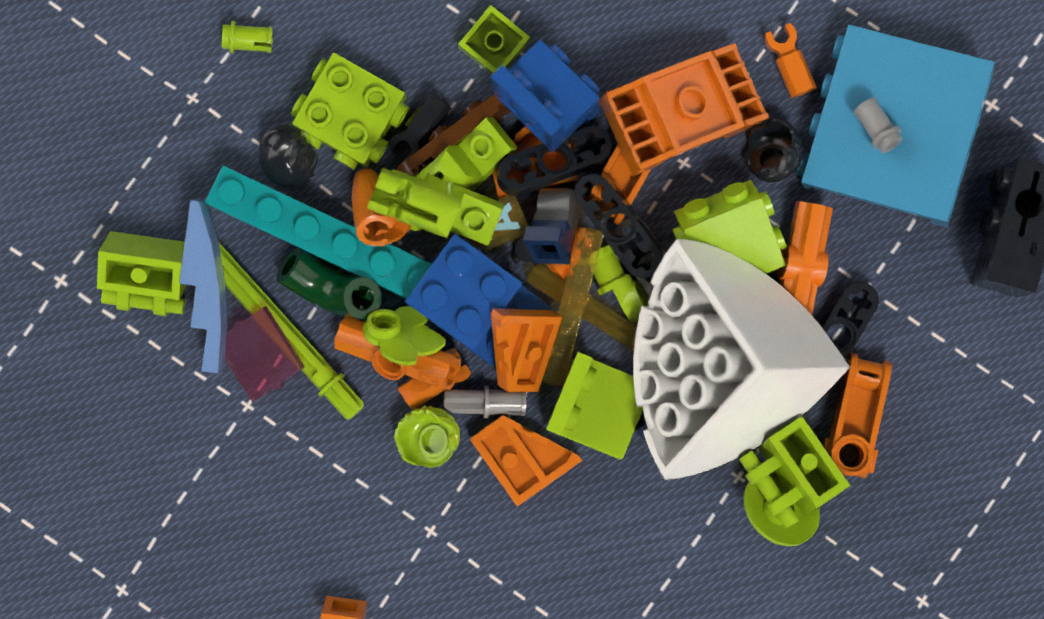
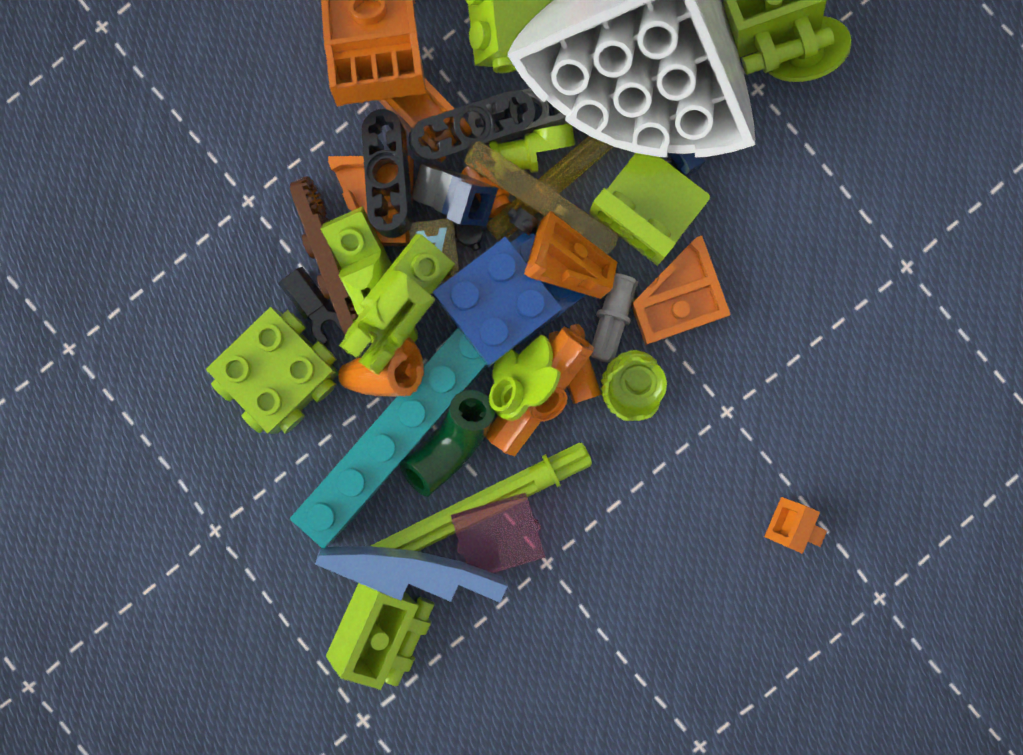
camera: 70 degrees left, 0 degrees up
lime pin [222,21,273,54] -> none
black hair [259,124,318,187] -> none
lime piece [458,5,530,75] -> none
blue bracket [490,39,600,153] -> none
none -> black piece [507,206,540,236]

